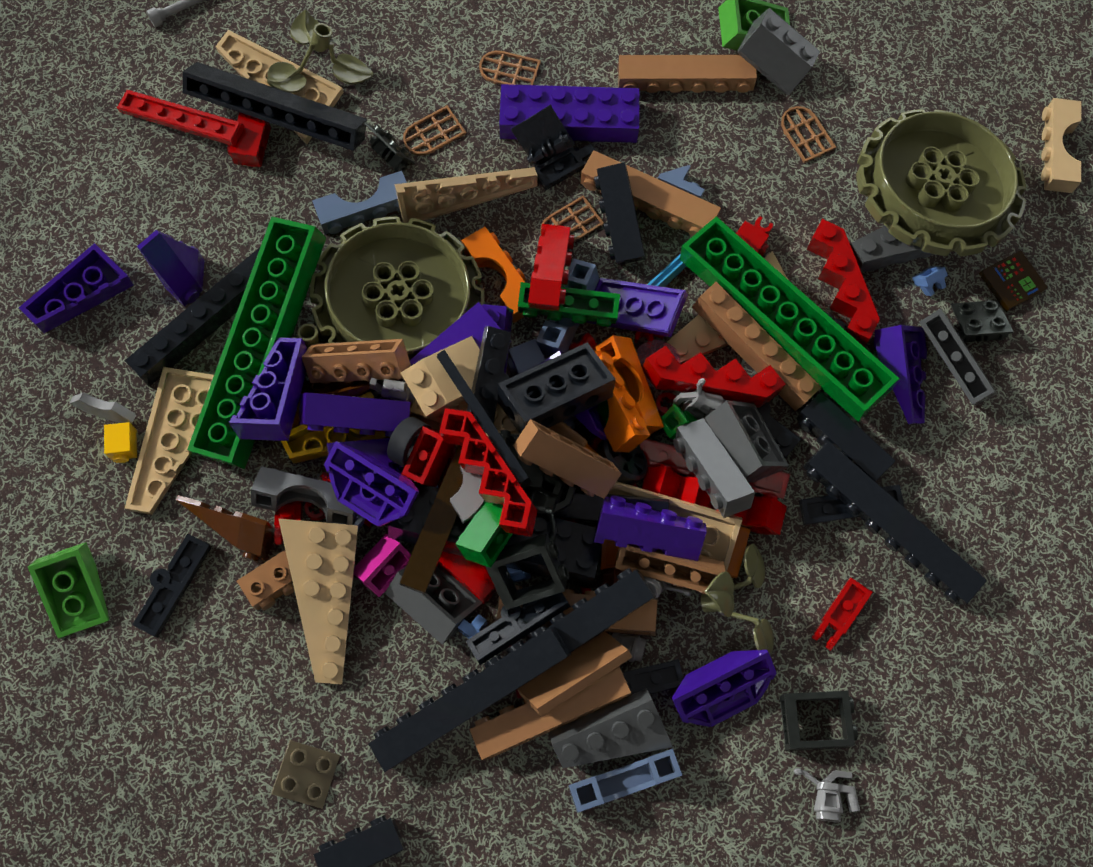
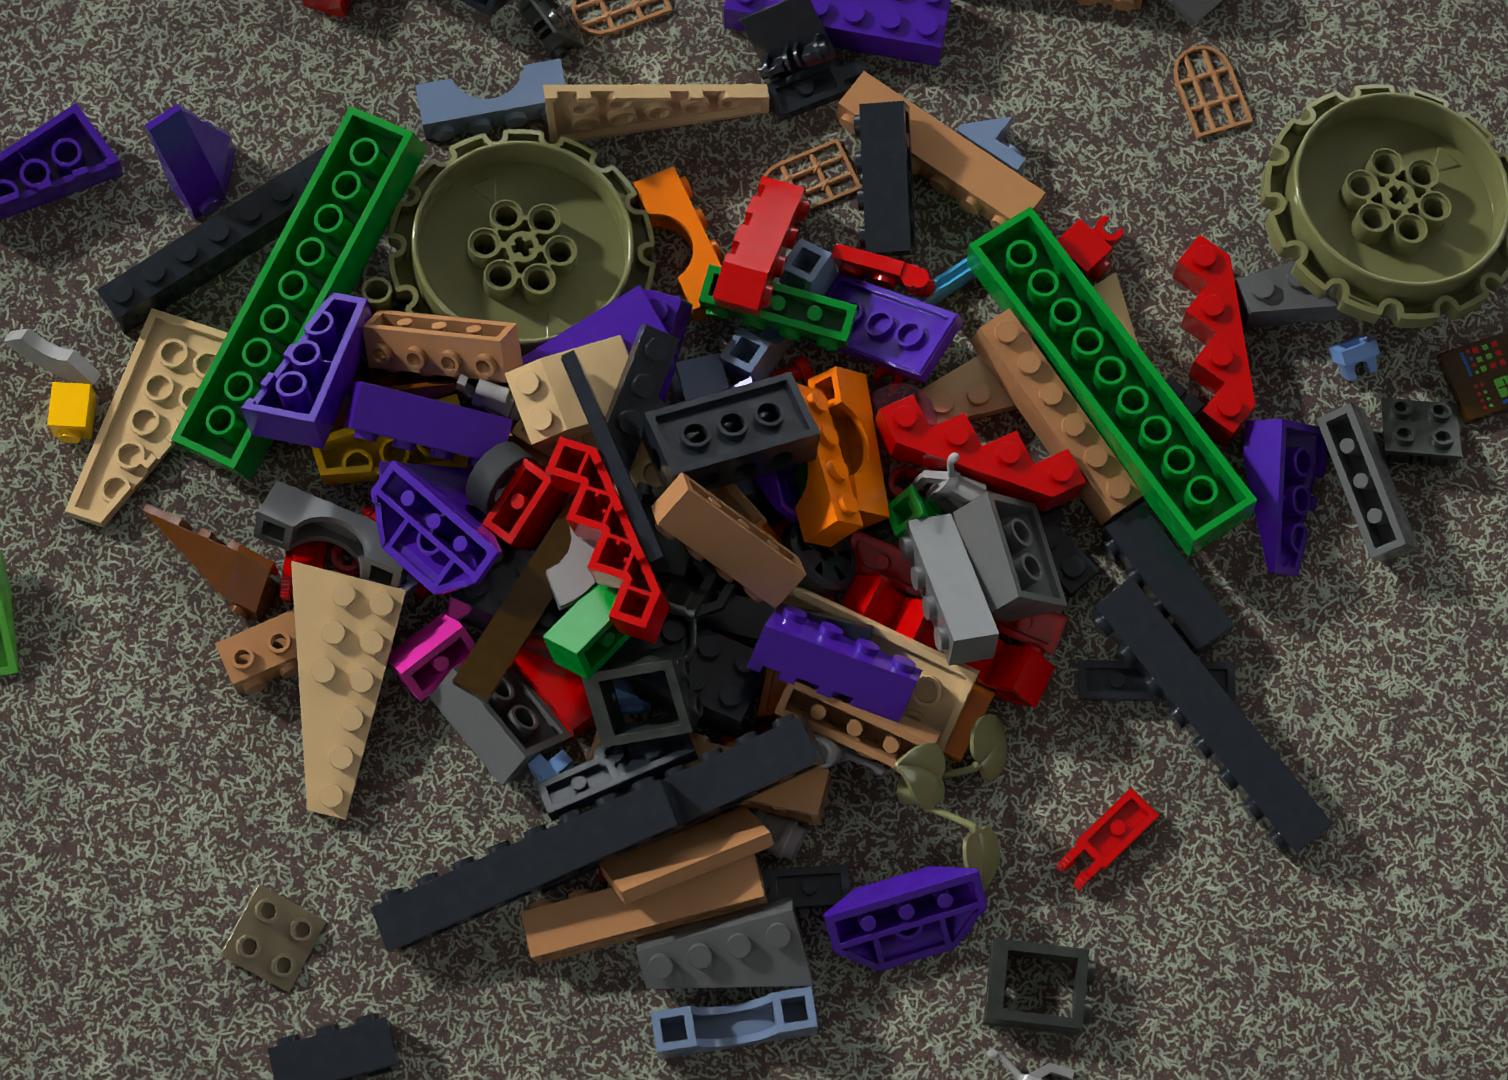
camera: 10 degrees right, 0 degrees up
black hinge [132,533,212,638] -> none
none -> red hinge [832,243,936,299]

